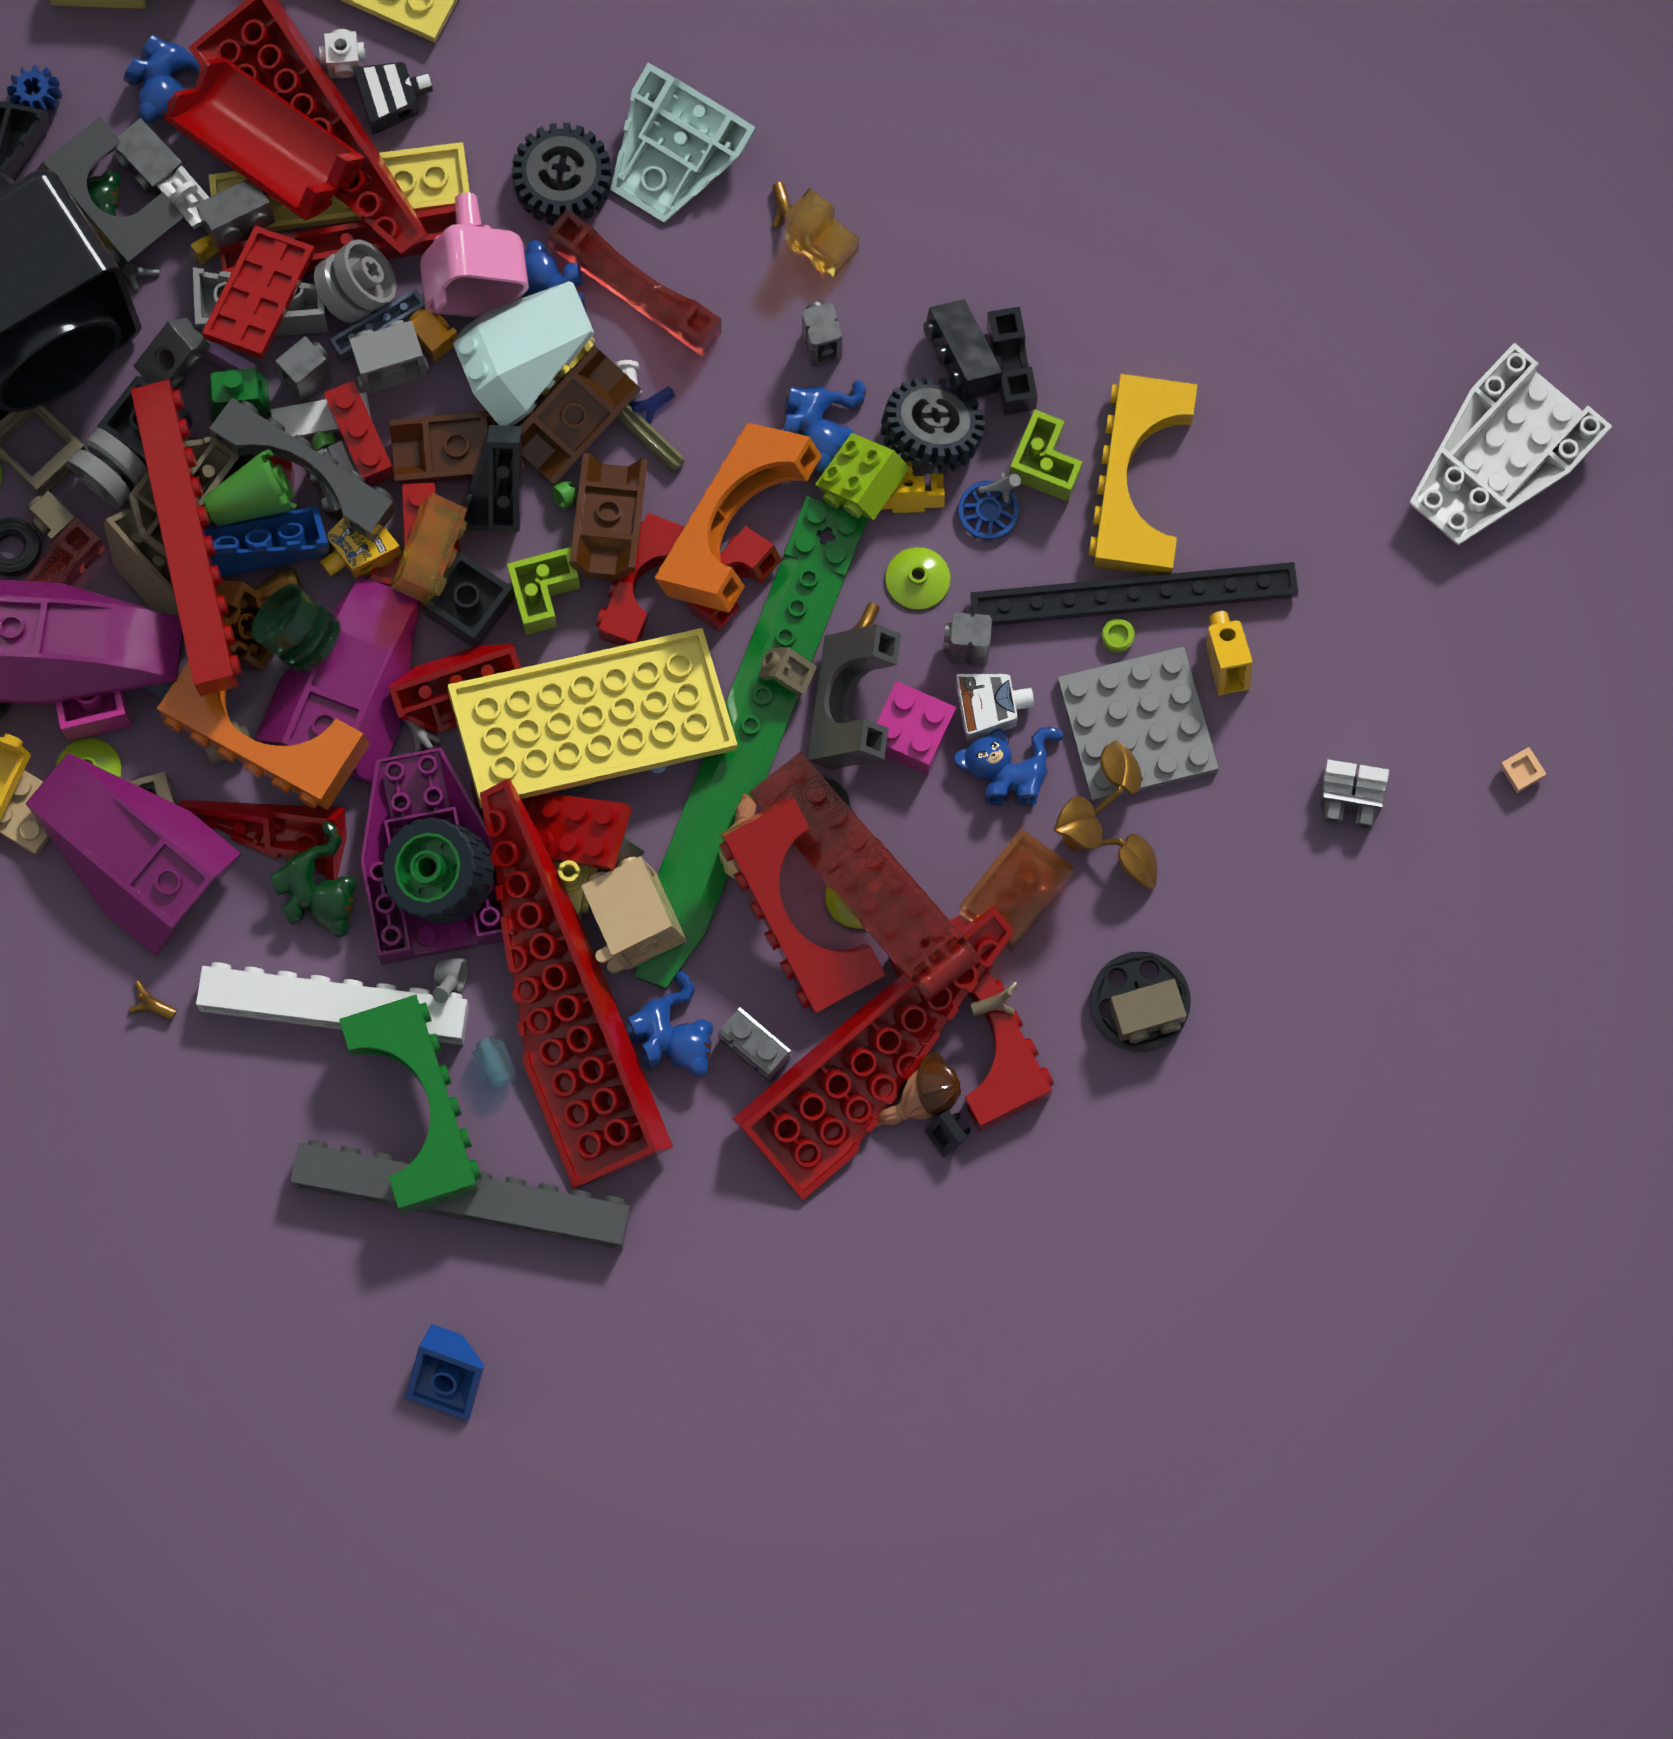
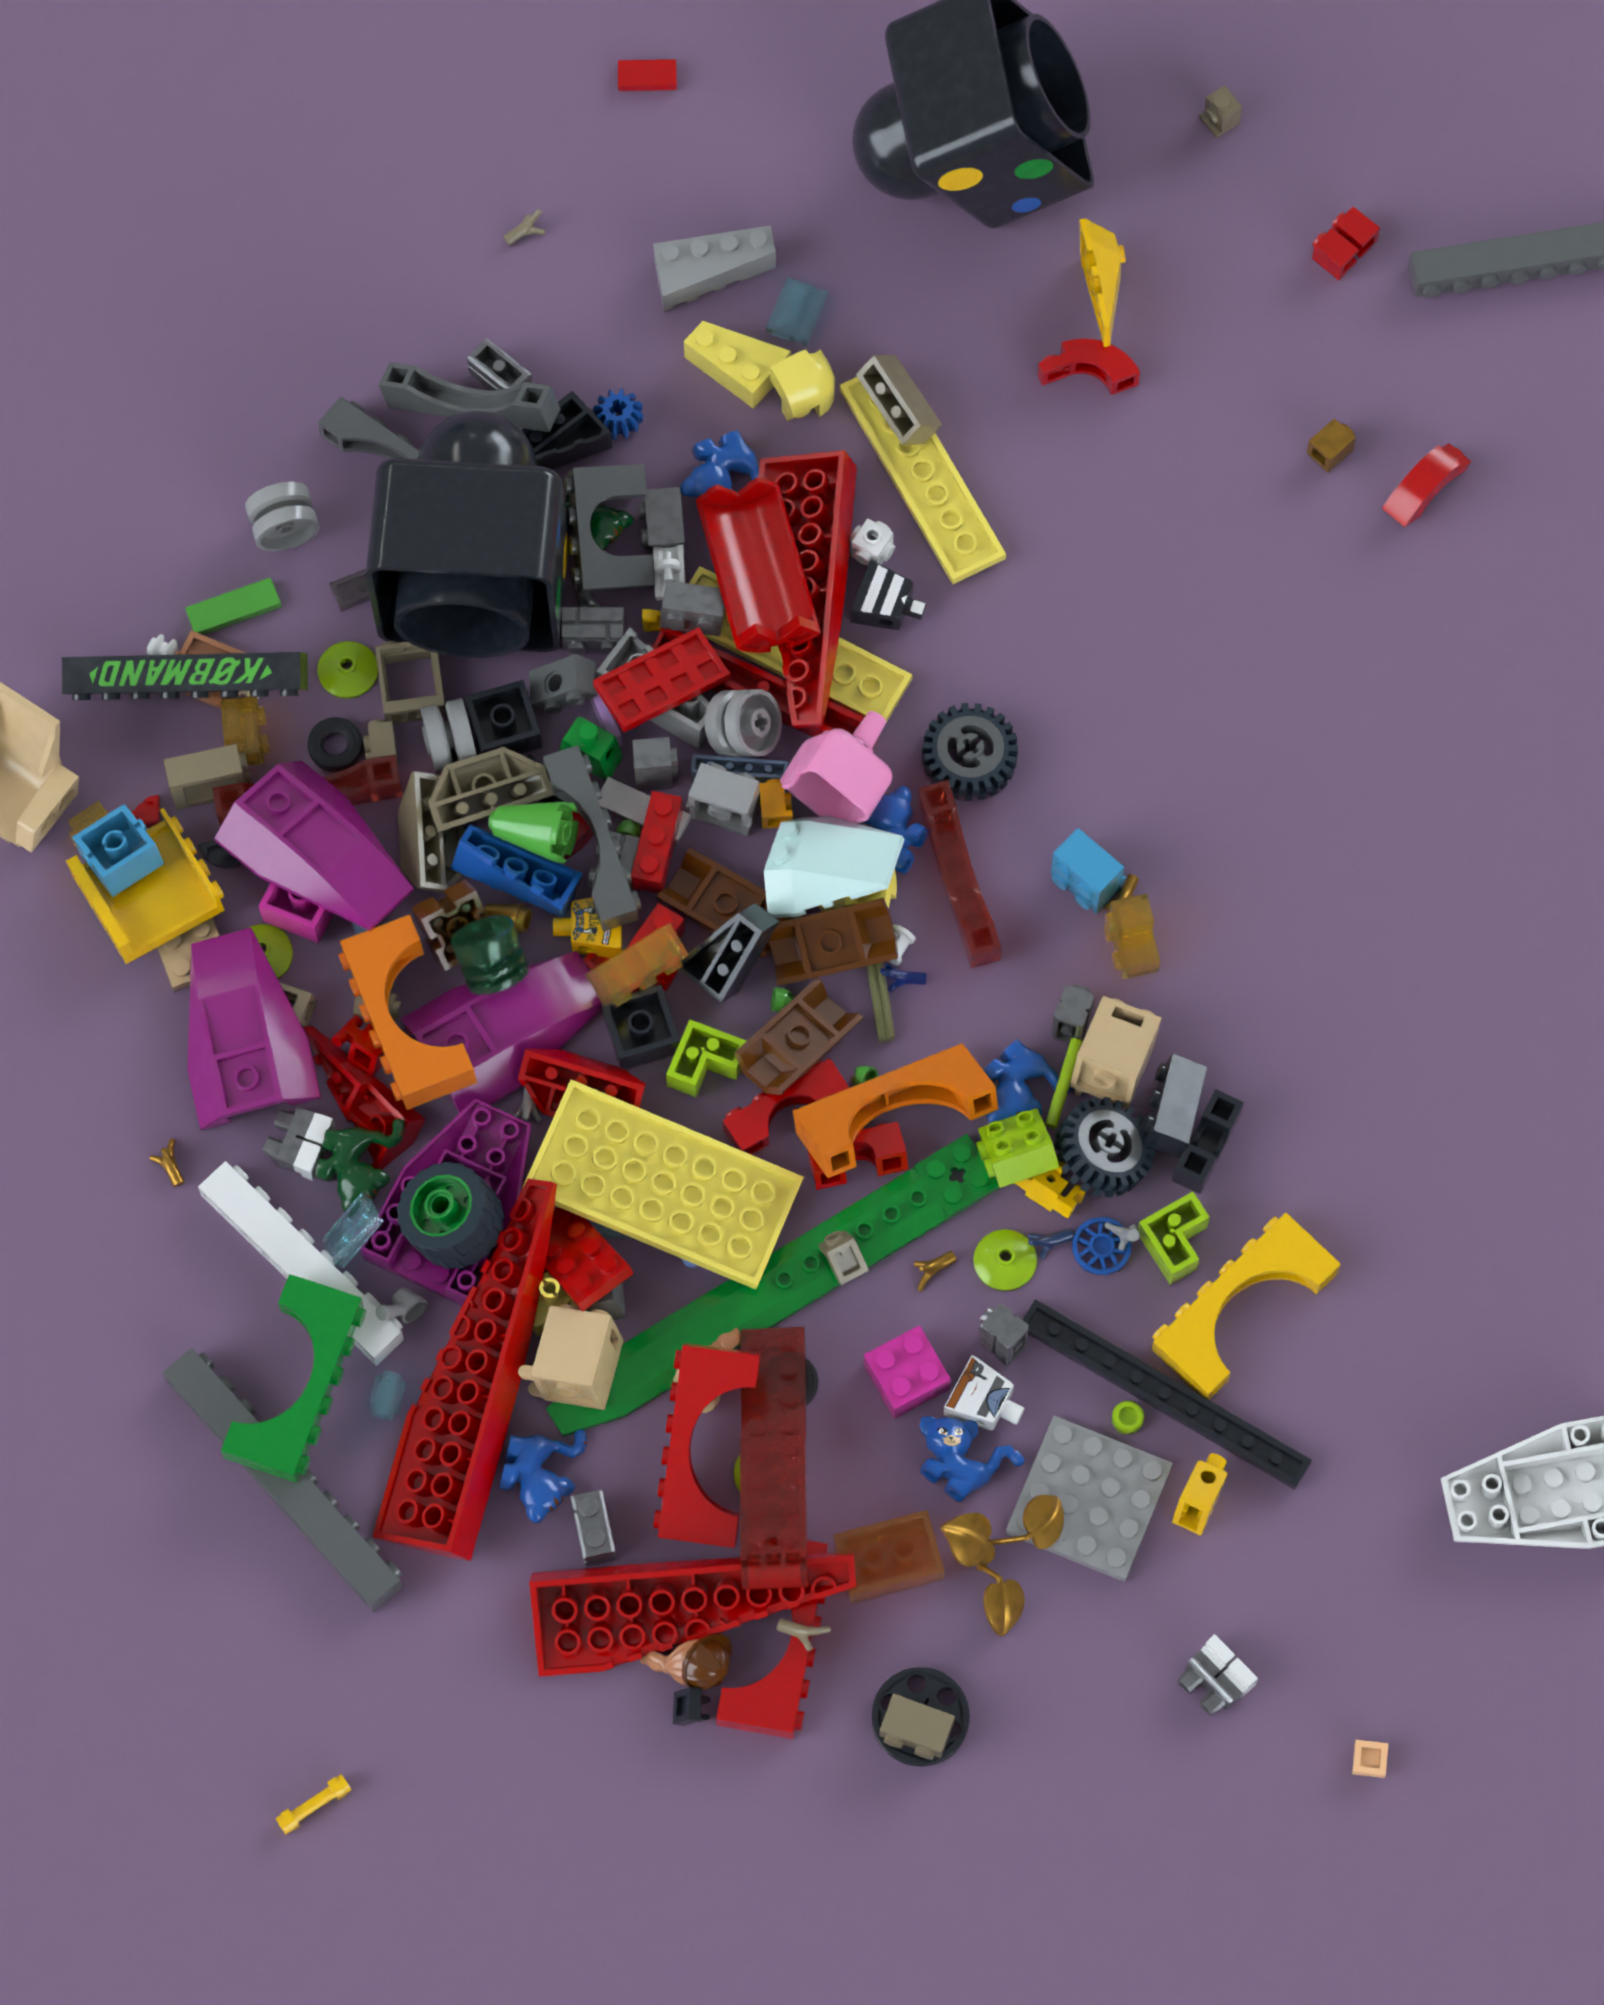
camera: 40 degrees right, 5 degrees down
red brick [131,379,242,697] -> none
blue slope [405,1324,485,1421] -> none
light aqua wedge [610,62,757,223] -> none
dark grey arch [808,624,901,770] -> none
none -> hips [263,1107,335,1181]
none -> yellow bar [275,1774,351,1835]
none -> clear light blue plate [322,1192,383,1268]
none -> red brick [331,1015,384,1076]
none -> flat silver brick [562,607,624,655]
none -> bright green hinge [851,1065,878,1086]
none -> dark blue bar [1028,1228,1074,1259]
none -> lime bar [1045,1038,1083,1129]
none -> dark azure brick [1050,828,1127,914]
none -> tan container [1070,996,1162,1110]

